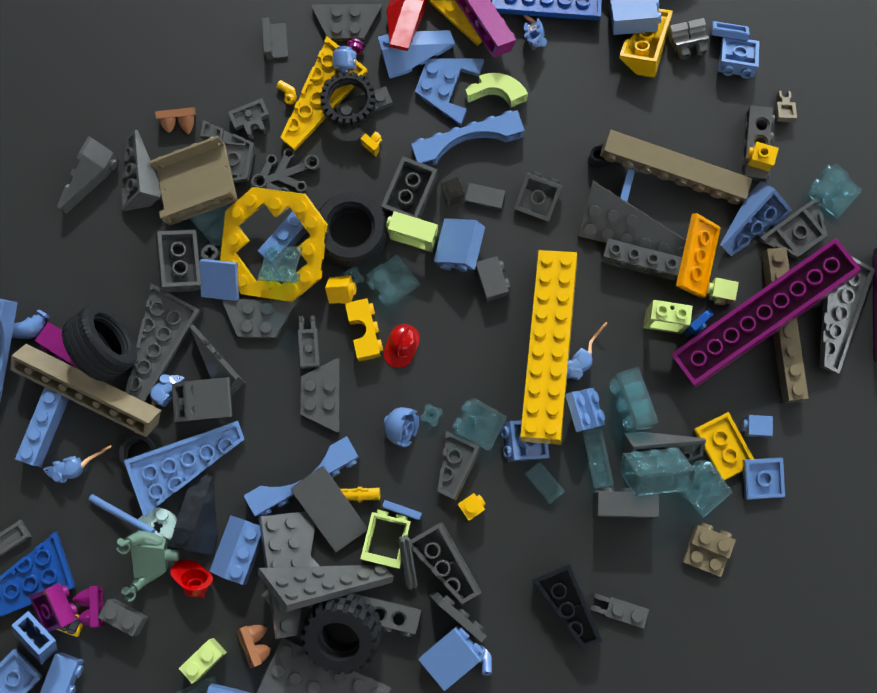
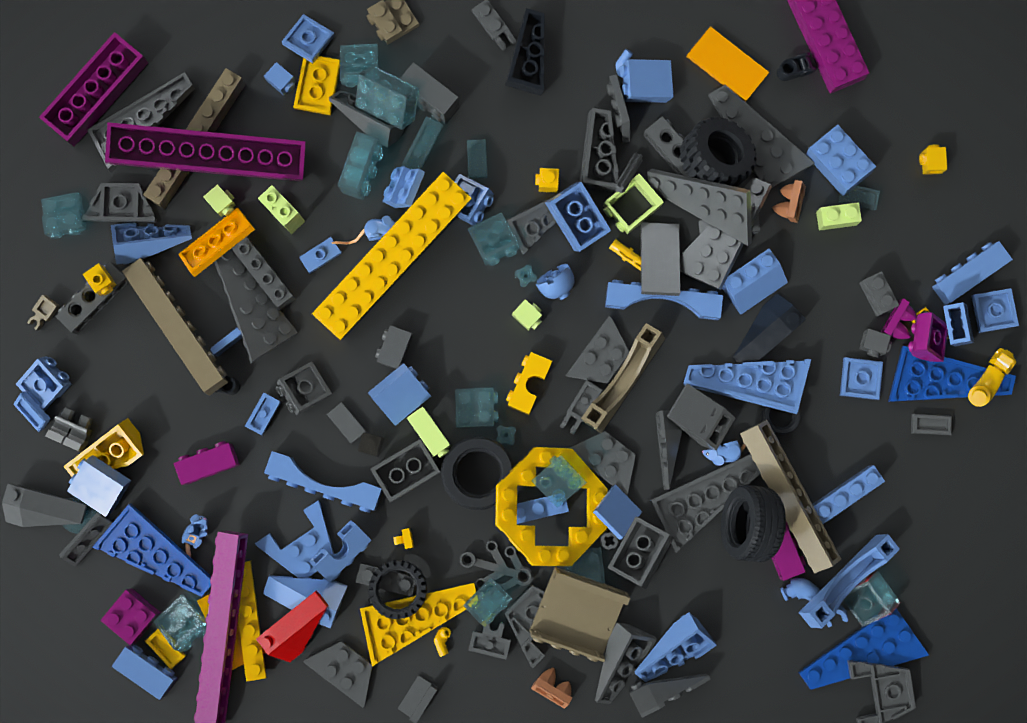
camera: 145 degrees left, 5 degrees up
medium blue animal [43,446,111,483] -> none
medium blue bar [88,494,155,533] -> none
sand green torso [116,531,179,602] -> none
light aqua plate [138,508,177,545] -> none
red piece [170,560,213,599] -> none
yellow brick [325,276,356,304] -> none
medium blue head [332,46,356,74] -> none
magenta plate [347,39,365,56] -> none
medium blue tile [382,500,422,520] -> none
red piece [384,324,420,368] -> none
yellowish green arch [465,73,528,108] -> none
blue wing [683,308,714,338] -> none
none -> magenta brick [174,441,240,485]
none -> medium blue plate [245,393,281,436]
none -> medium blue plate [299,237,342,274]
none -> medium blue arch [309,520,371,583]
none -> clear light blue brick [463,578,512,627]
none -> yellowish green brick [512,300,542,331]
none -> medium blue brick [545,182,611,252]
none -> dark tan arch [581,323,665,433]
none -> medium blue wedge [634,612,717,682]
none -> medium blue tile [840,357,883,400]
none -> dark grey brick [859,329,892,358]

